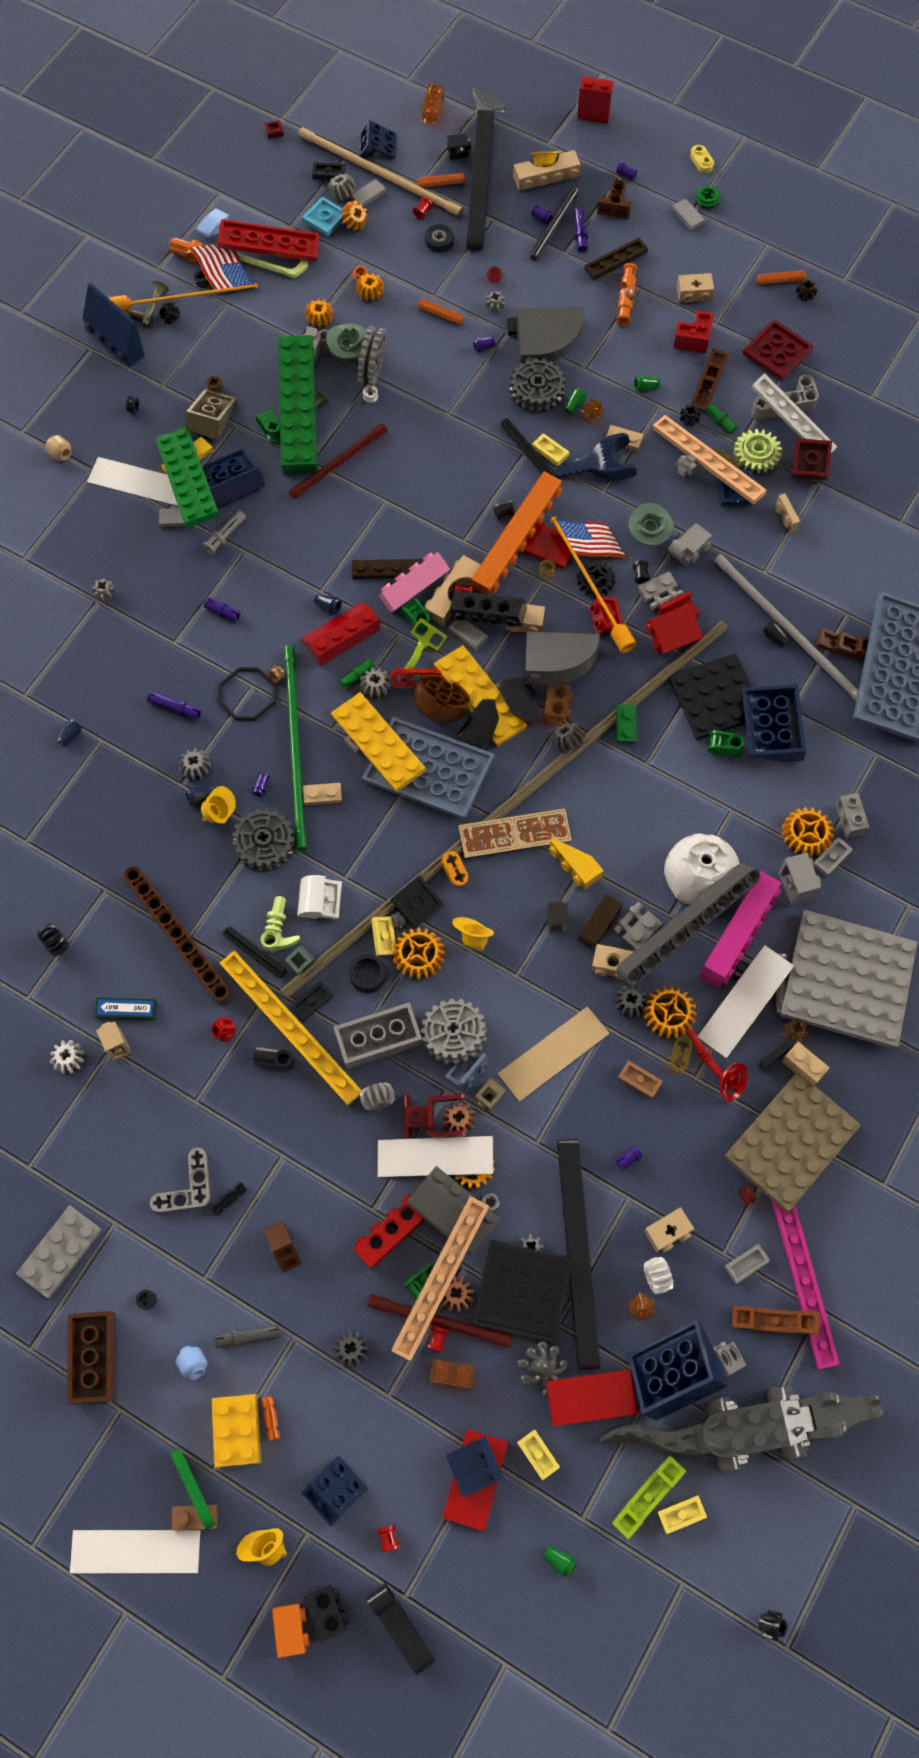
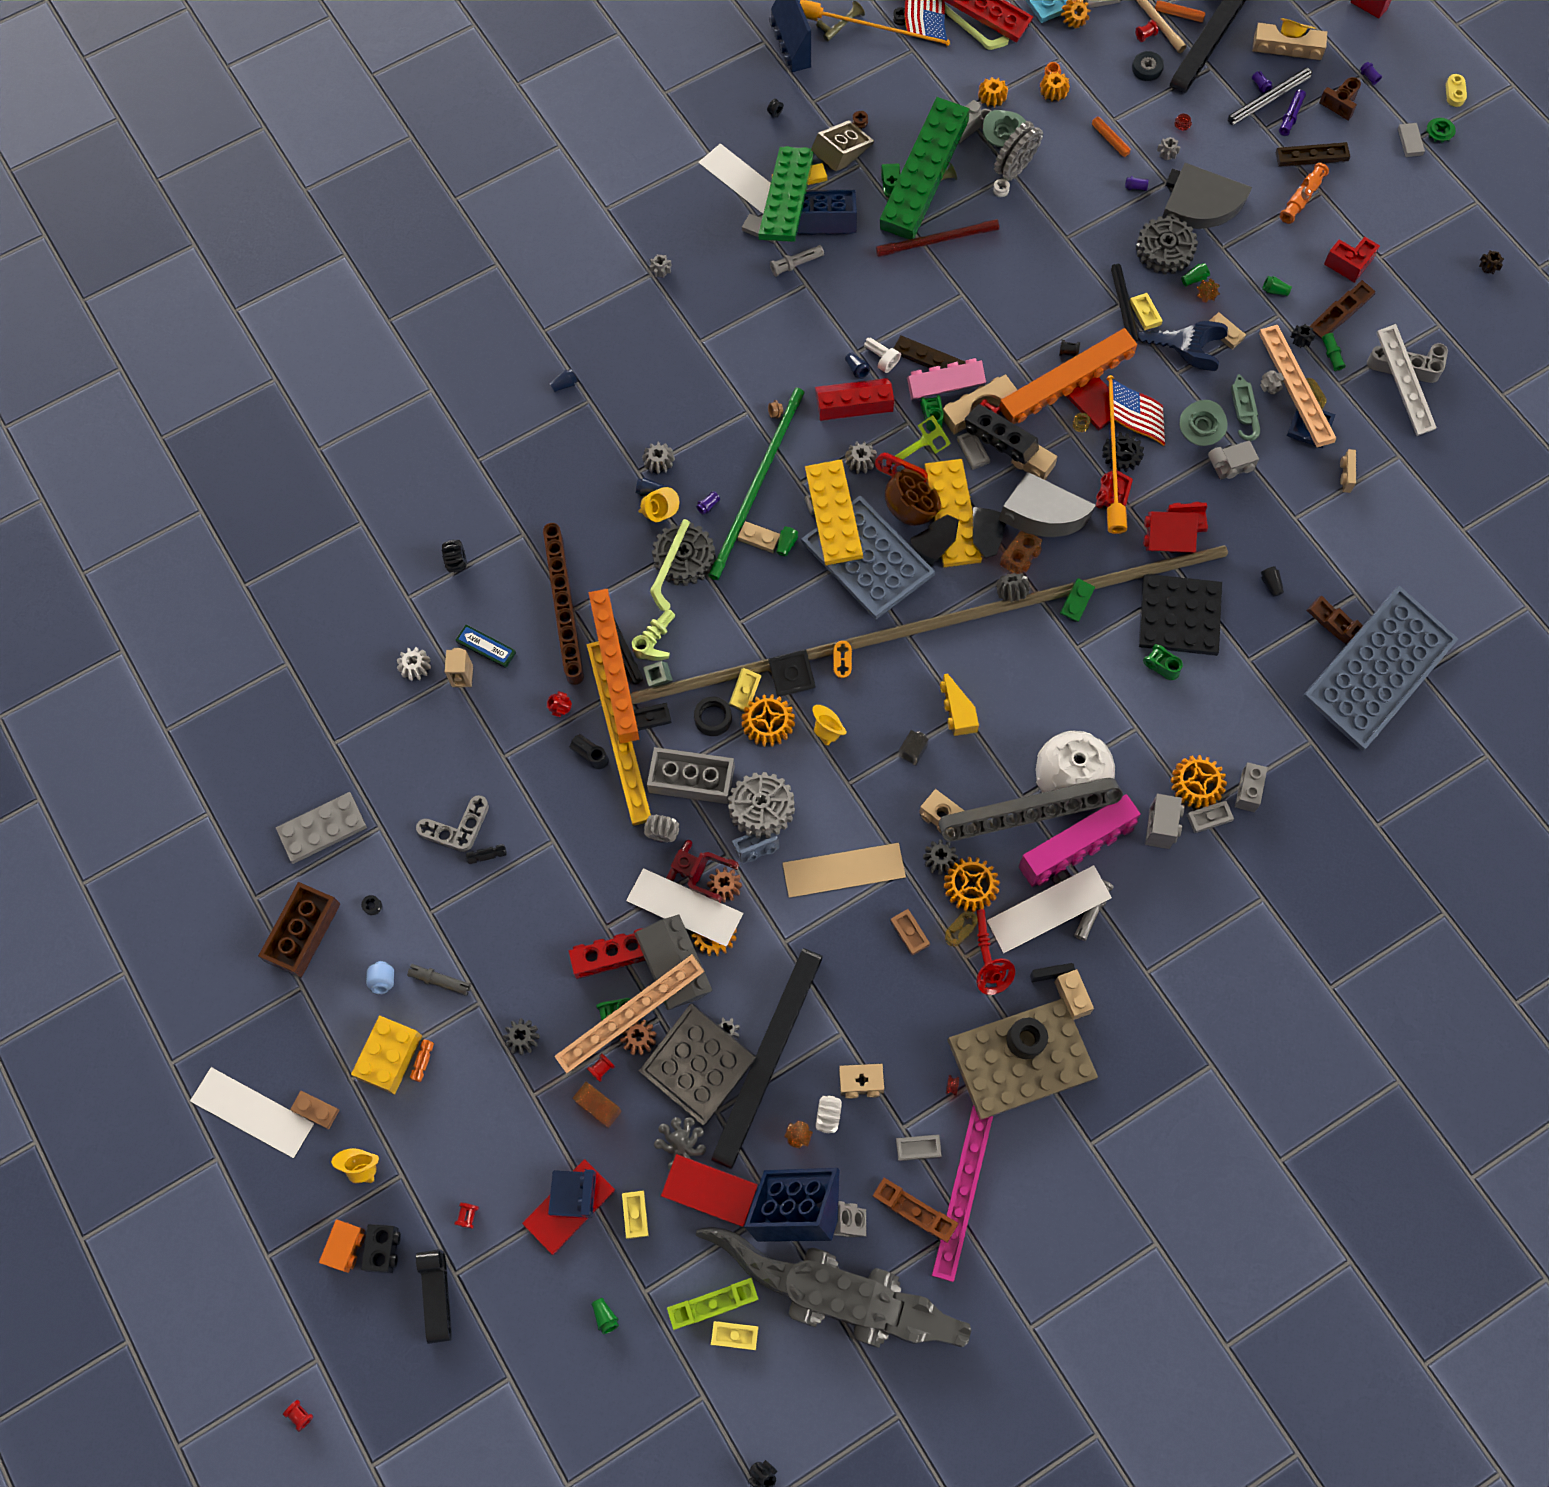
camera: 30 degrees right, 0 degrees up
tan head [45,435,71,462] -> none
dark purple pin [147,691,202,720] -> none
black gear [159,302,180,324] -> none
green beam [170,1448,216,1530] -> none
dark purple pin [204,597,241,622] -> none
black piece [217,667,277,720] -> none
reddish brown tile [264,1221,302,1273] -> none
white brick [297,875,342,920] -> none
dark blue bracket [302,1456,368,1526] -> none
green pin [339,659,375,690] -> none
clear red piece [367,1294,513,1348] -> none
dark grey plate [390,912,405,931] -> none
sticker [458,808,572,858] -> none
dark tan brick [475,1078,506,1112] -> none
light grey axle [482,1193,500,1213] -> none
dark brown beam [578,895,623,950] -> none
light grey plate [612,902,663,950] -> none
dark purple pin [616,1146,643,1171] -> none
black bush [633,560,650,584] -> none
light grey plate [638,572,684,610] -> none
tan brick [677,273,714,303] -> none
light grey piece [714,554,859,702] -> none
yellowish green gear [733,429,782,474] -> none
dark red plate [742,319,814,381] -> none
dark blue slope [742,684,806,762] -> none
orange axle [757,271,806,285] -> none
light grey plate [780,909,917,1049] -> none
clear orange gear [783,1019,808,1042] -> none
dark red brick [791,438,832,480] -> none
none -> orange brick [588,589,639,744]
none -> yellowish green piece [650,519,690,611]
none -> green cone [776,526,798,557]
none -> white piece [864,338,901,373]
none -> black tyre [1006,1017,1049,1060]
none -> sand green plate [1231,374,1260,441]

